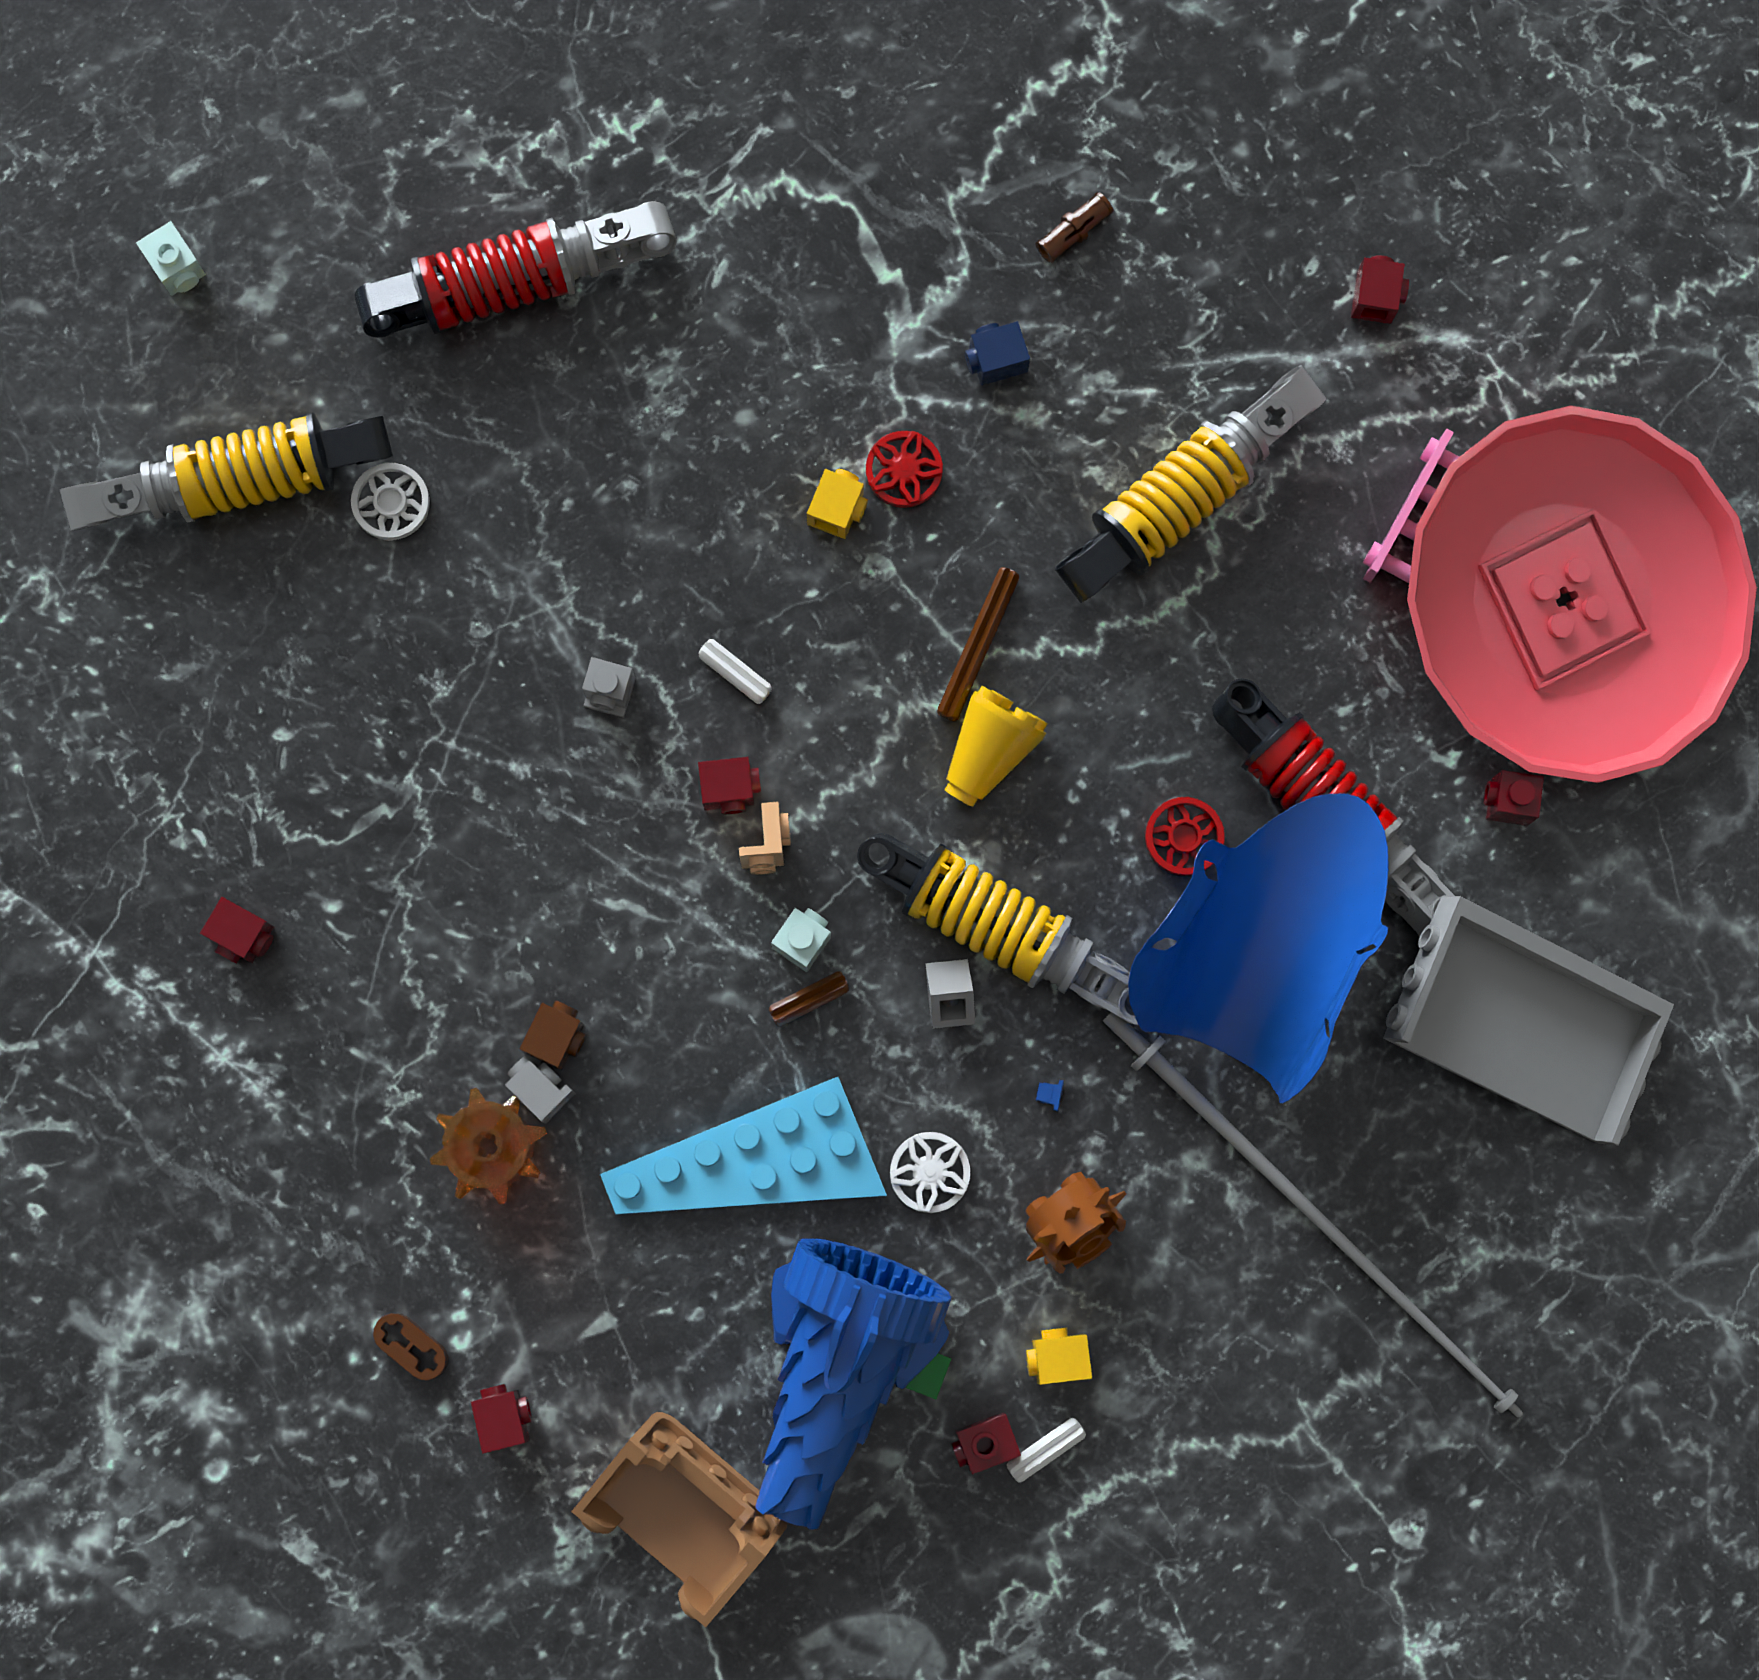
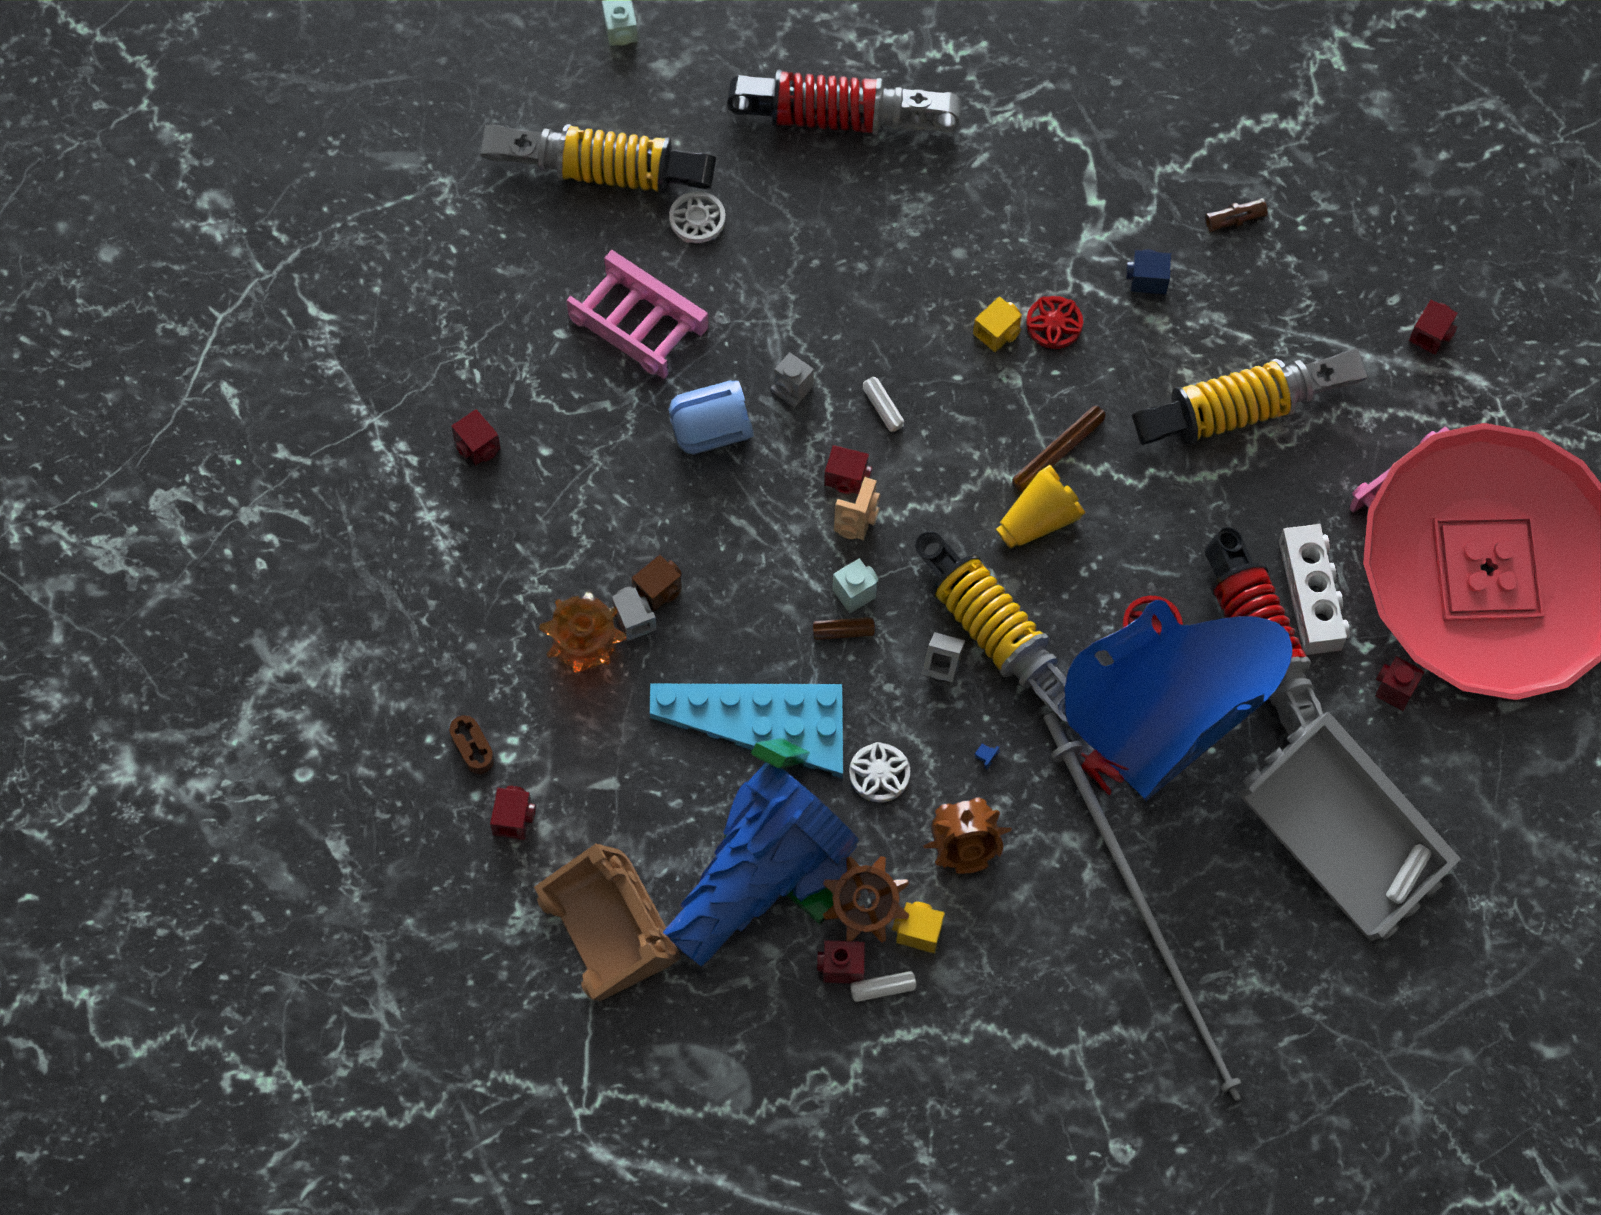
camera: 25 degrees right, 15 degrees down
none -> bright pink fence [567,250,708,379]
none -> light blue cylinder [669,380,754,455]
none -> green tile [751,738,810,769]
none -> dark orange brick [823,856,909,943]
none -> red piece [1081,749,1129,795]
none -> white brick [1279,524,1350,655]
none -> white axle [1386,844,1432,904]

